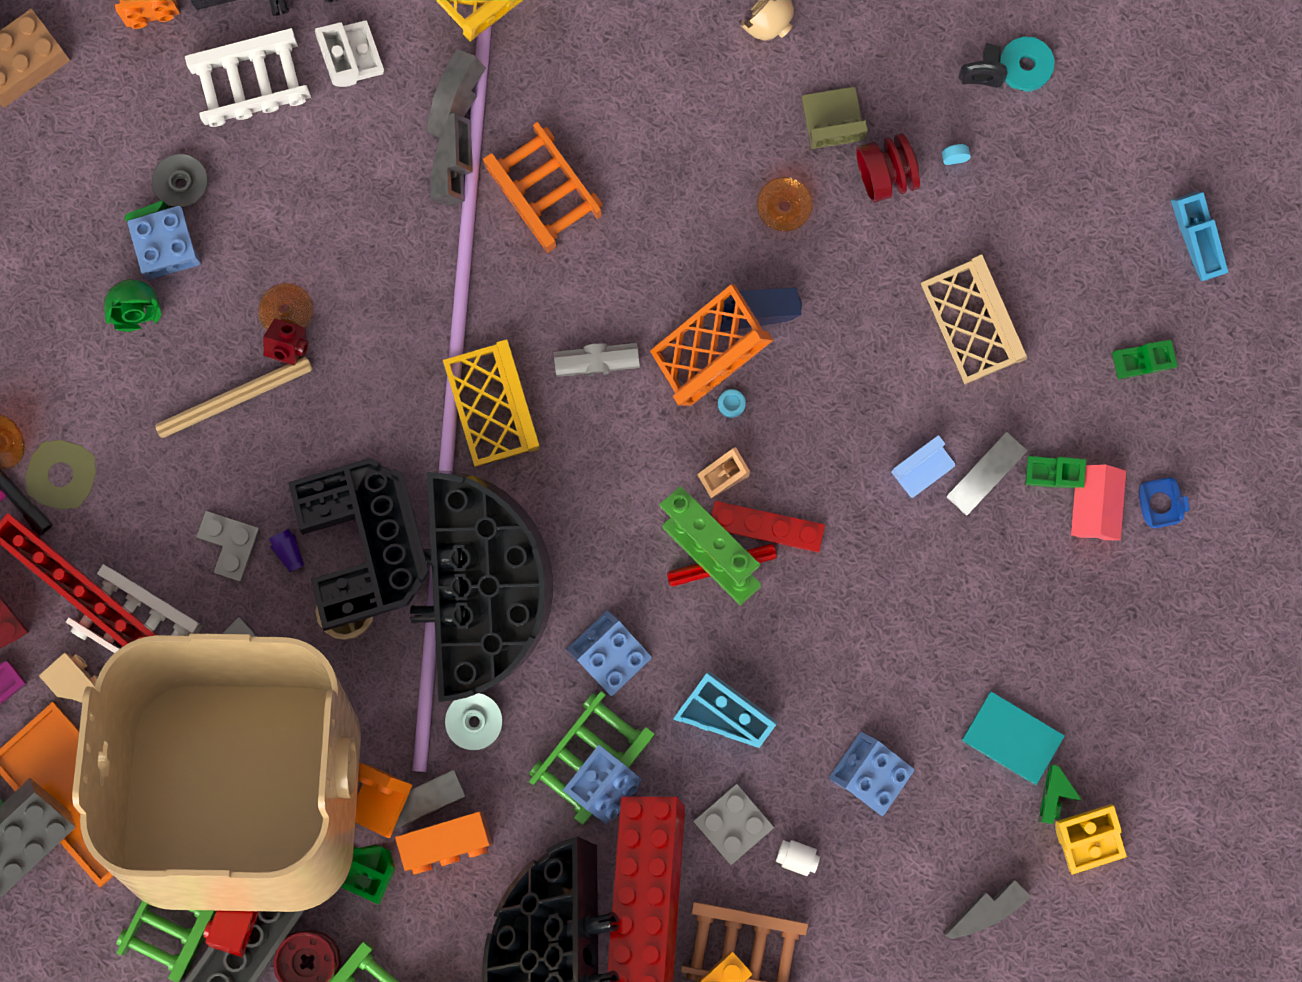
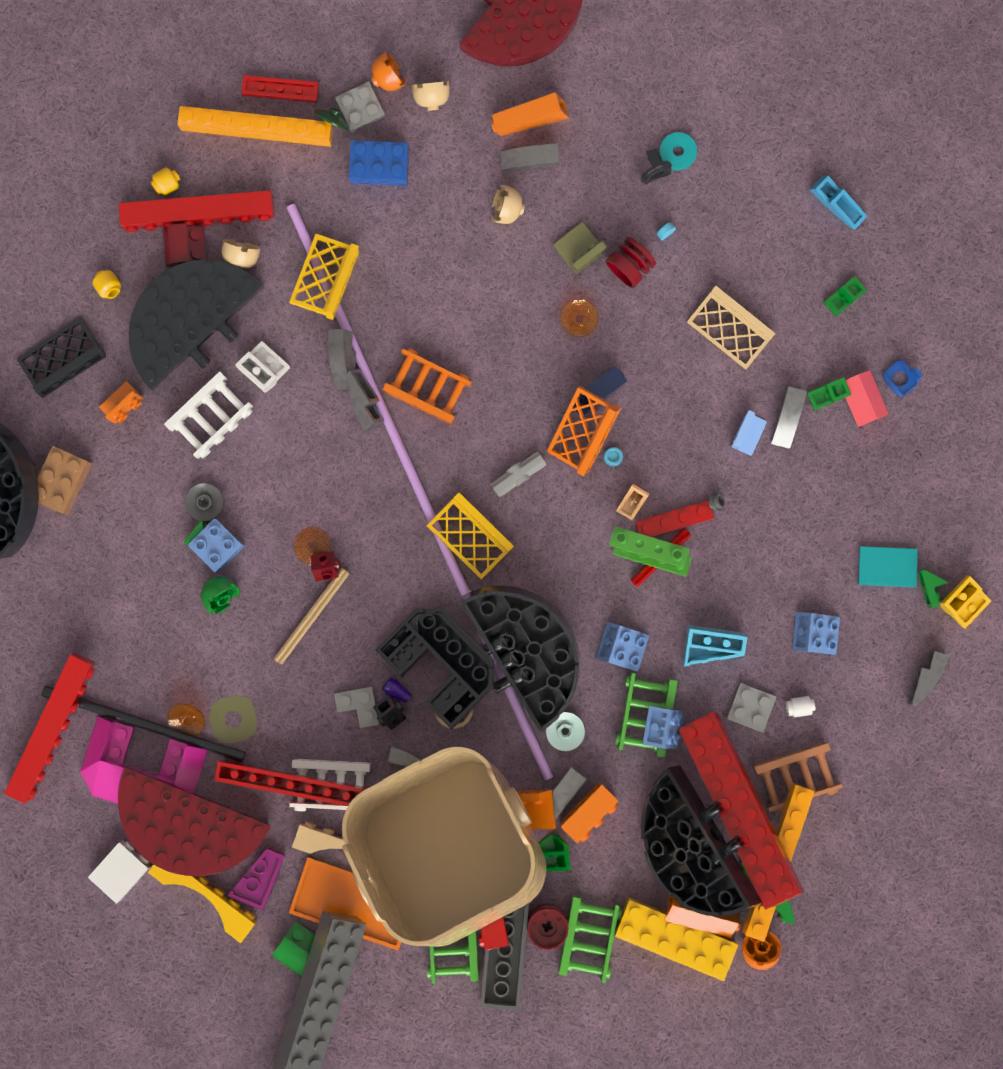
camera: 30 degrees left, 5 degrees up
none -> black brick [373,695,406,730]
none -> dark grey plate [708,492,725,512]

